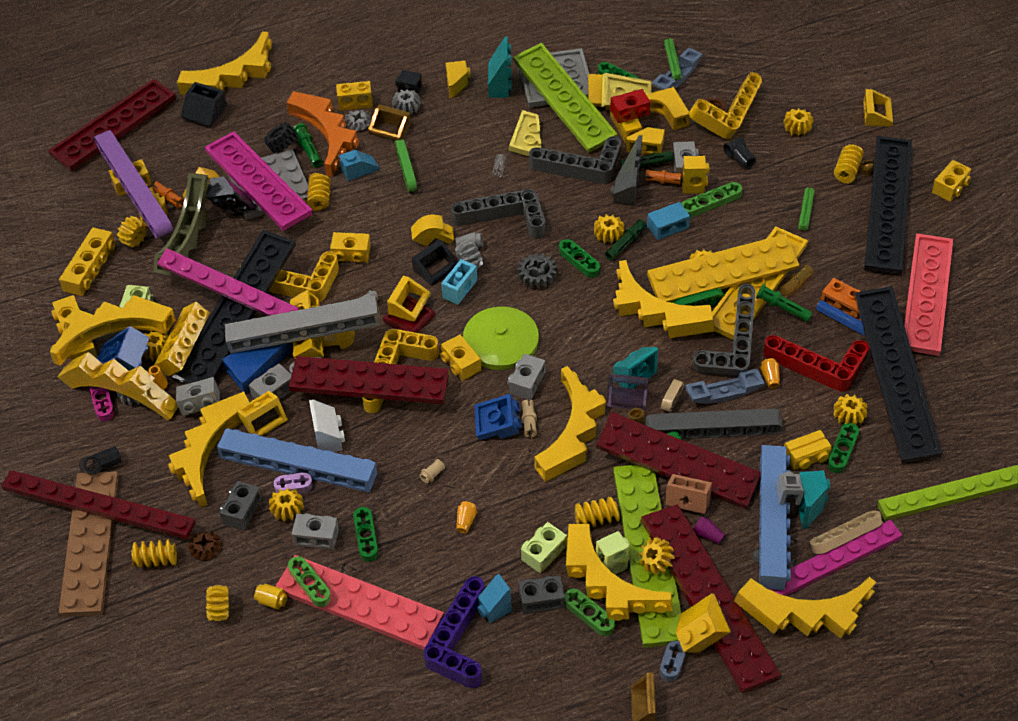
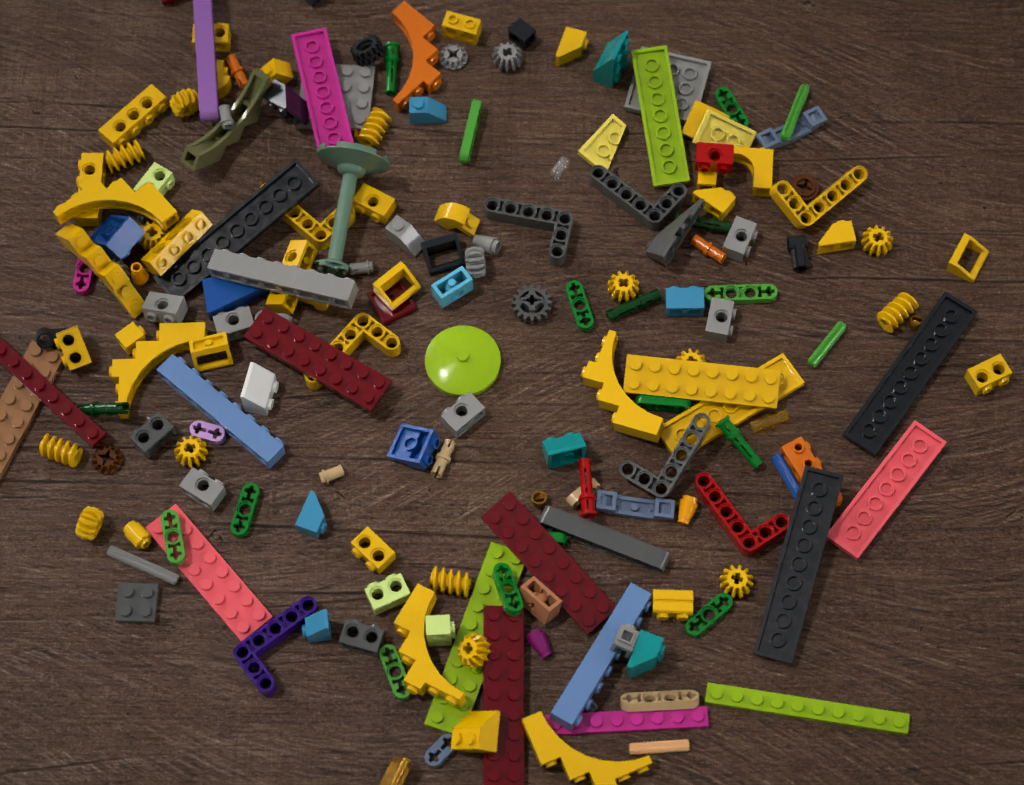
camera: 25 degrees right, 15 degrees up
dark pink plate [157,248,299,316] -> none
pearl gold tile [368,104,411,140] -> none
yellow brick [440,335,482,381] -> none
light orange cone [456,501,477,534] -> none
yellow arch [534,366,606,482] -> none
clear purple tile [607,374,649,410] -> none
yellow brick [682,156,709,194] -> none
none -> yellow brick [54,325,92,370]
none -> dark green pin [78,401,130,417]
none -> yellow piece [104,140,146,174]
none -> light grey axle [107,545,179,585]
none -> yellow brick [115,322,146,355]
none -> dark grey plate [115,582,160,624]
none -> light grey pin [218,104,235,129]
none -> dark azure slope [295,490,327,539]
none -> sand green piece [315,141,391,277]
none -> yellow brick [351,526,396,575]
none -> light grey slope [385,215,425,258]
none -> green beam [492,563,523,617]
none -> red pin [578,458,598,518]
none -> light nougat axle [629,739,690,755]
none -> light grey brick [704,297,737,343]
none -> yellow slope [817,220,856,254]

